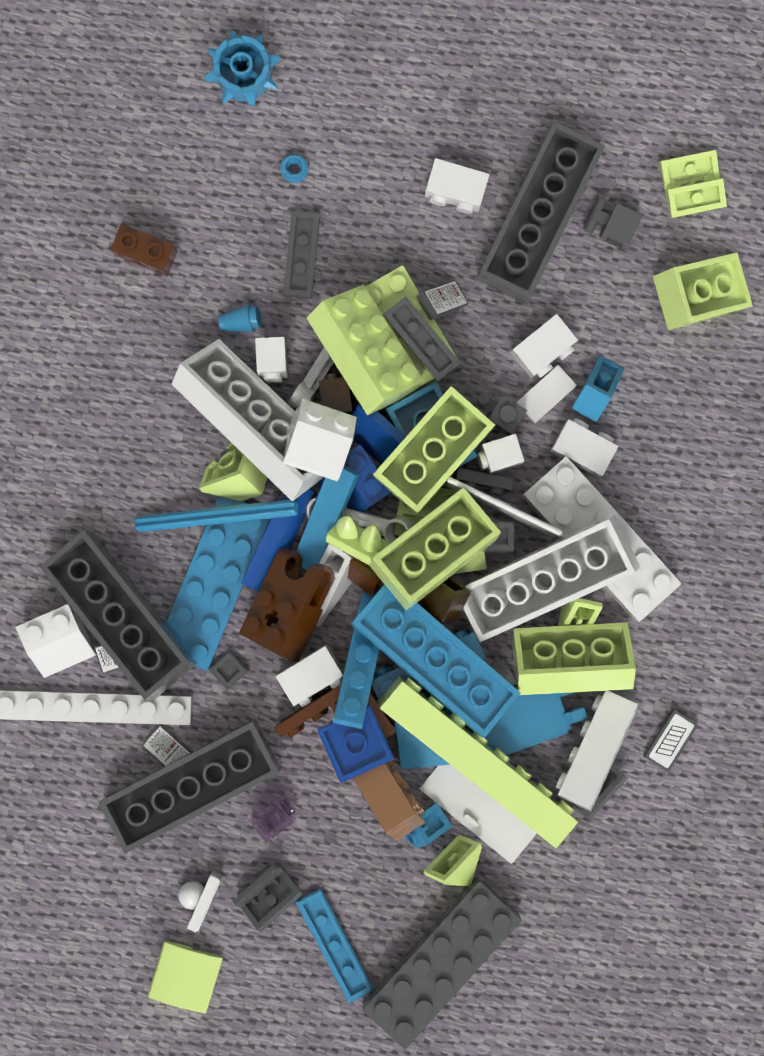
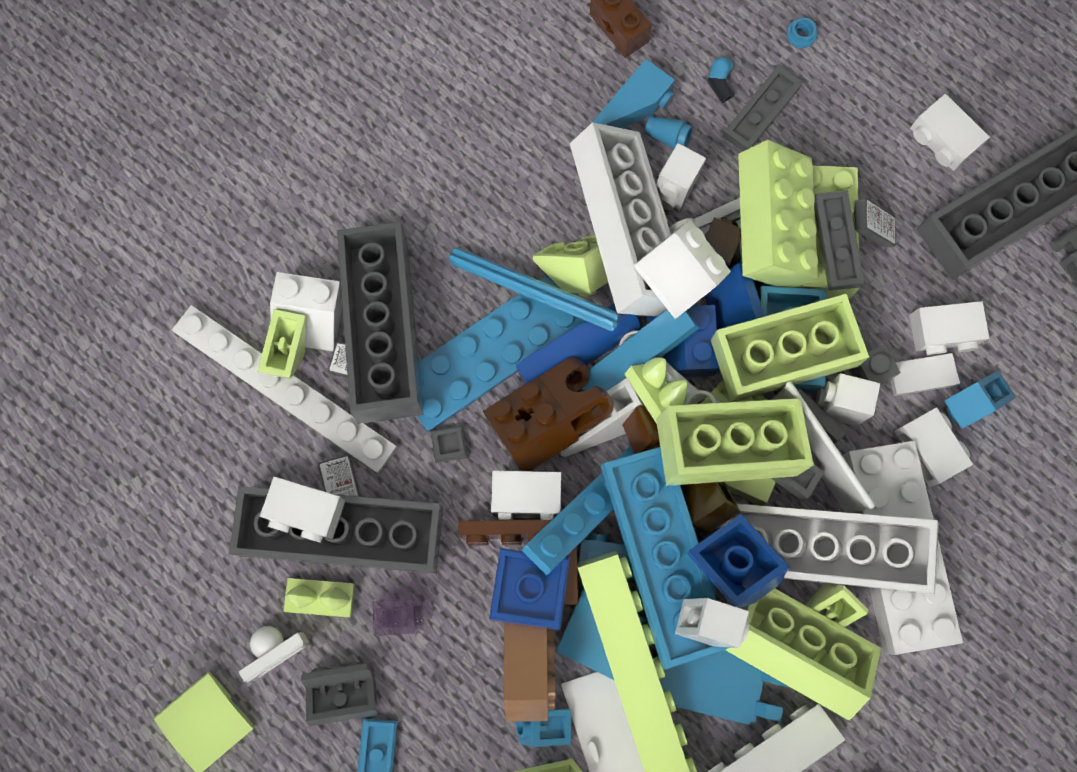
camera: 35 degrees right, 10 degrees down
none -> yellowish green slope [258,309,307,379]
none -> white brick [260,477,346,543]
none -> yellowish green tile [283,578,355,617]
none -> dark azure slope [593,59,675,128]
none -> white brick [675,598,749,648]
none -> blue slope [687,514,790,608]
none -> arm [708,57,735,103]

